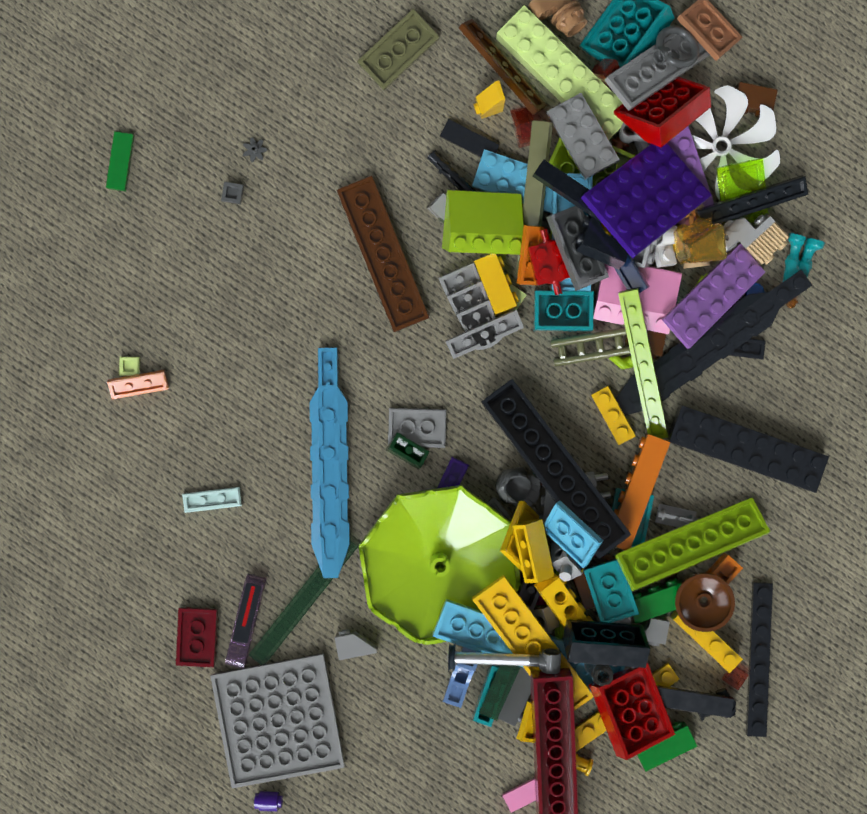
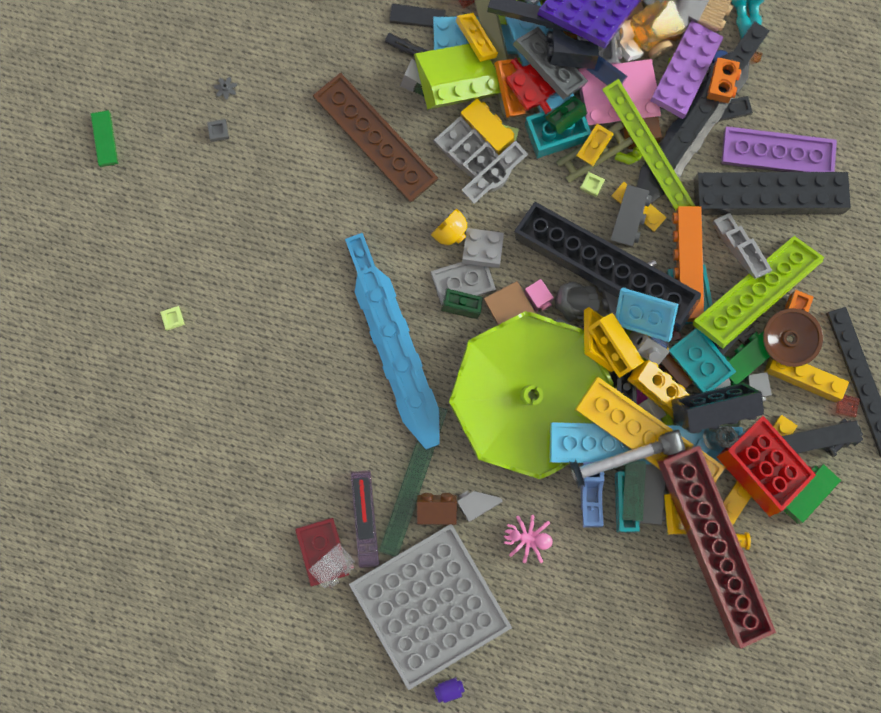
camera: 25 degrees left, 10 degrees down
tile [107,370,169,399] -> none
light aqua tile [182,487,242,513] -> none
bright pink tile [502,777,536,813] -> none
light grey hinge [655,504,697,528] -> none
none -> clear brick [309,543,356,589]
none -> reddish brown brick [417,493,457,525]
none -> yellow cylinder [431,208,467,245]
none -> yellow plate [456,13,498,62]
none -> light grey plate [462,228,504,268]
none -> medium nougat tile [484,281,535,325]
none -> bright pink animal [504,515,553,563]
none -> bright pink brick [524,279,554,312]
none -> dark green slope [545,96,587,134]
none -> yellow plate [576,124,614,166]
none -> yellowish green tile [580,172,605,197]
none -> dark grey brick [611,185,652,246]
none -> orange brick [706,57,741,103]
none -> light grey slope [712,213,772,279]
none -> medium lavender plate [721,127,837,172]

